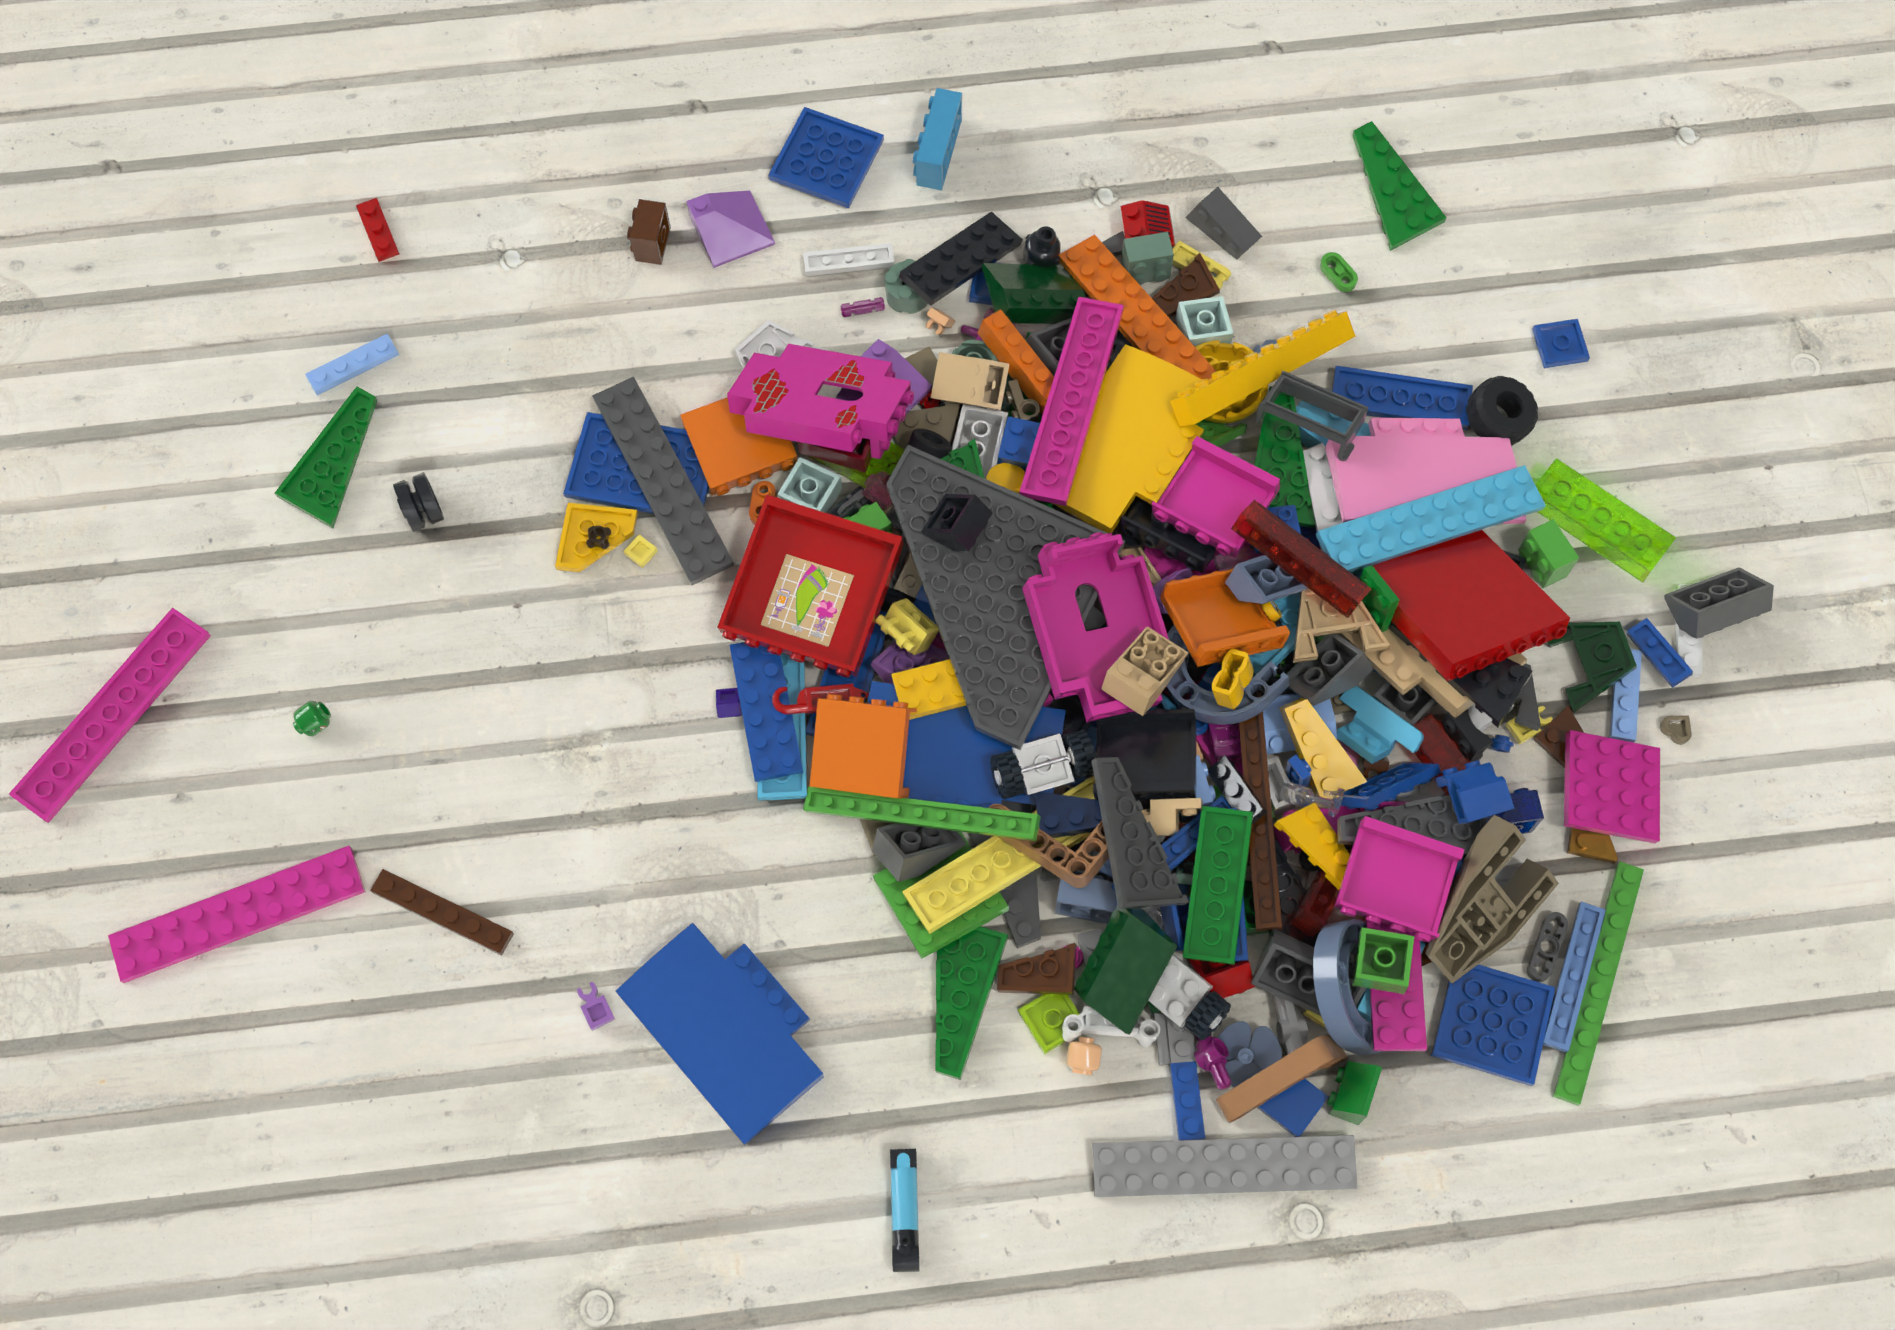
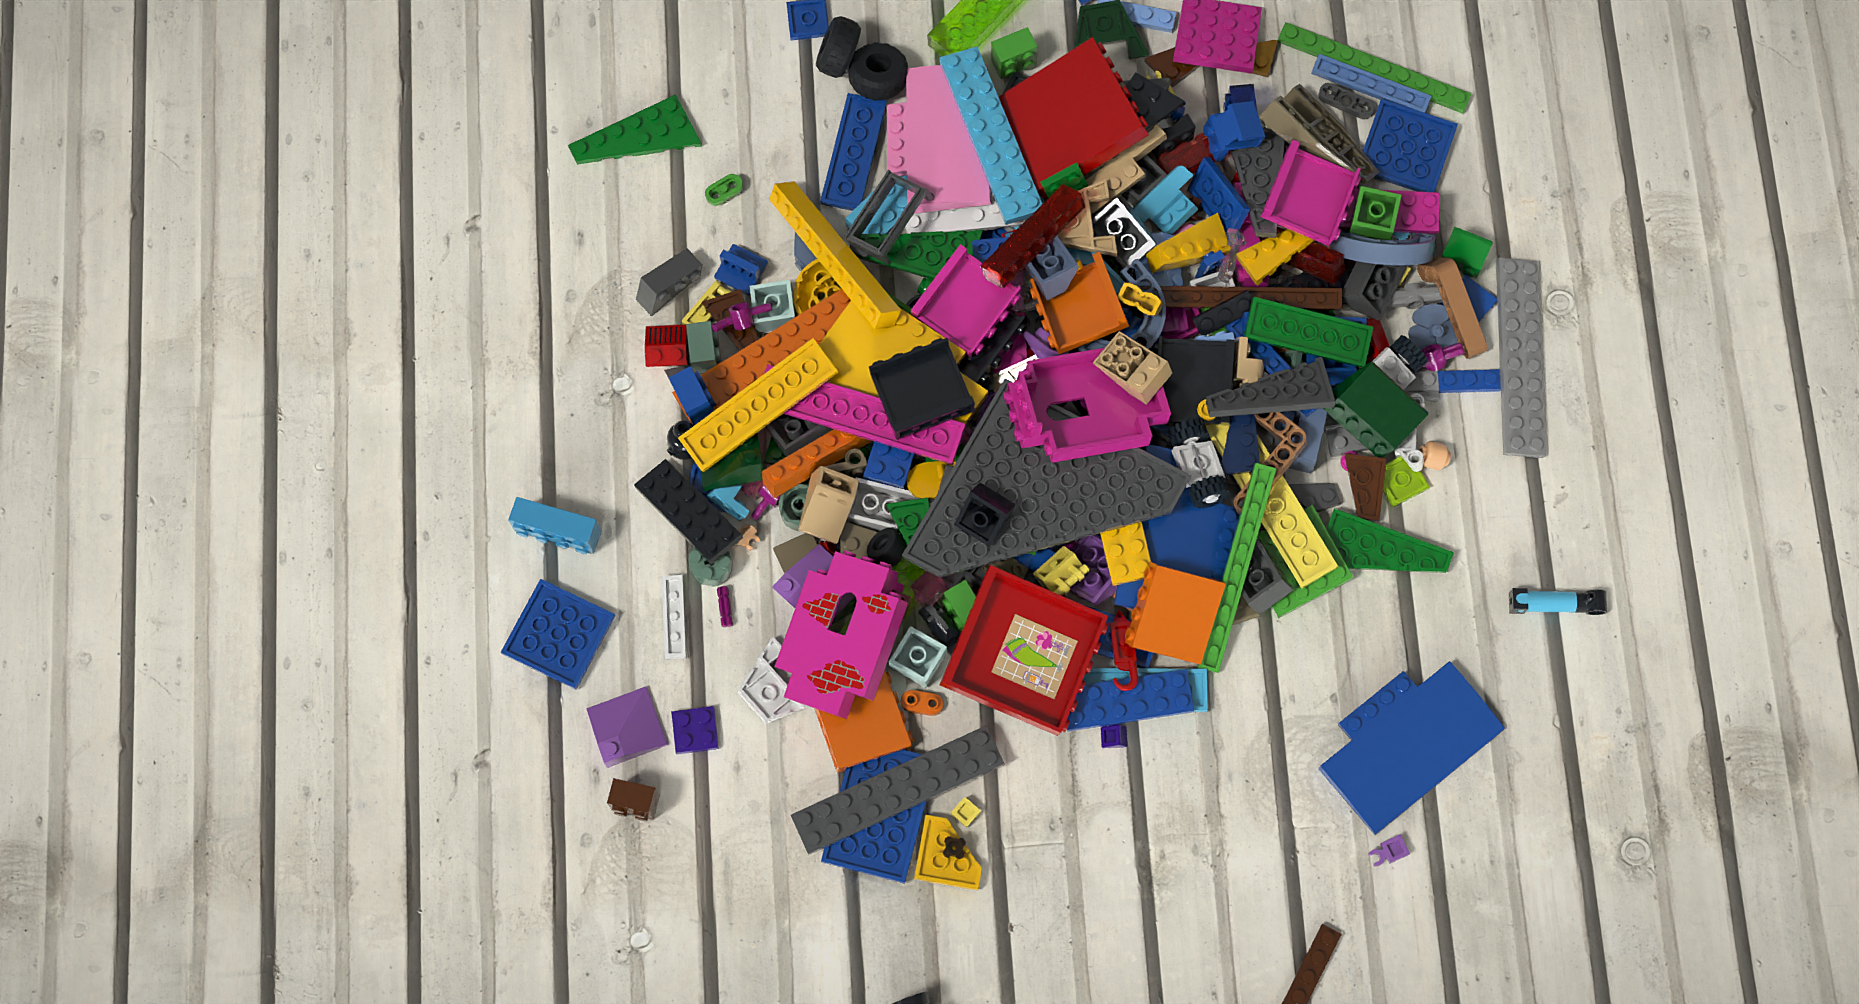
camera: 85 degrees left, 5 degrees up
none -> blue brick [668,366,716,425]
none -> dark purple plate [671,706,719,755]
none -> yellow plate [678,338,839,472]
none -> medium azure slope [707,486,750,521]
none -> magenta piece [712,302,772,332]
none -> blue bracket [714,244,768,295]
none -> black tyre [816,16,861,78]
none -> black panel [869,338,975,440]

